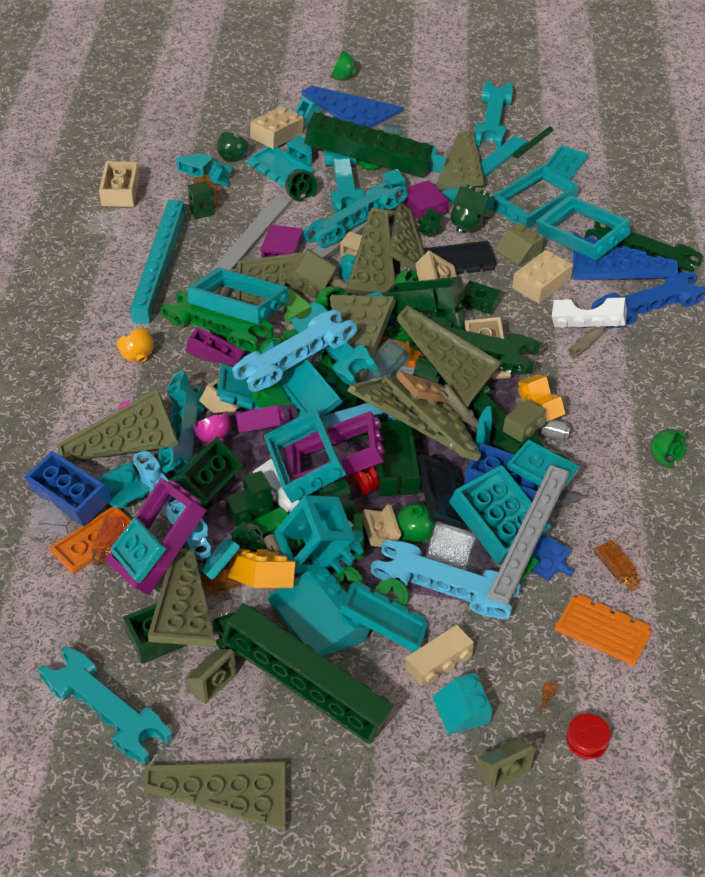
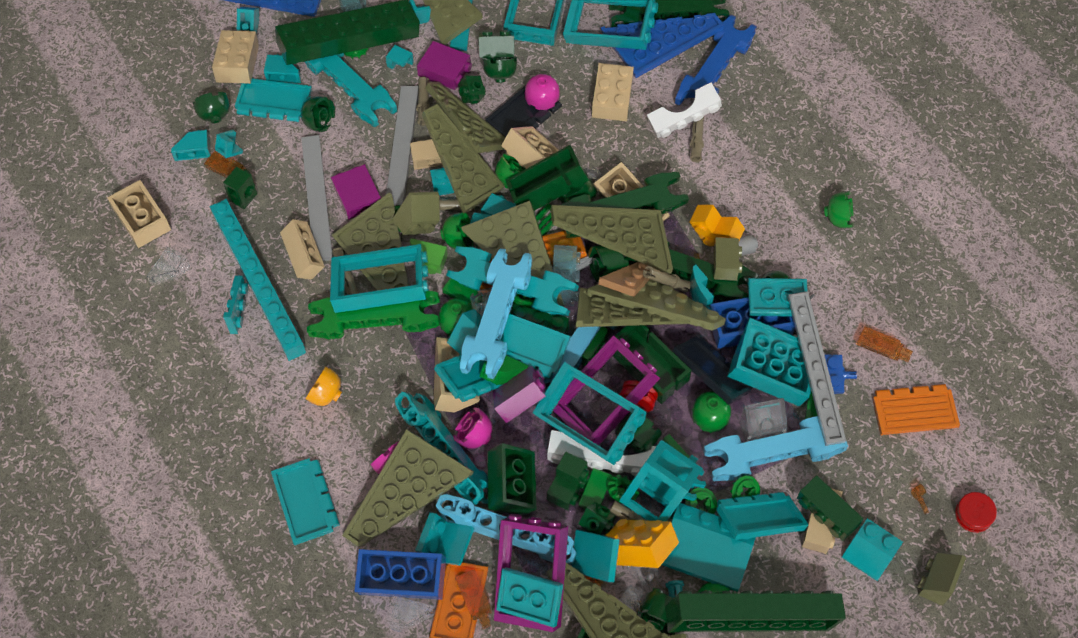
camera: 35 degrees left, 15 degrees up
magenta slope [186,327,245,365] -> none
teal piece [303,182,408,247] -> none
tan bracket [362,505,401,548] -> none
dark green brick [461,280,502,315] -> none
olive slope [495,222,544,267] -> none
none -> teal wing [223,275,248,334]
none -> teal hinge [271,458,340,546]
none -> tan brick [280,219,325,279]
none -> dark pink cylinder [525,74,560,110]
none -> dark green brick [797,475,864,541]

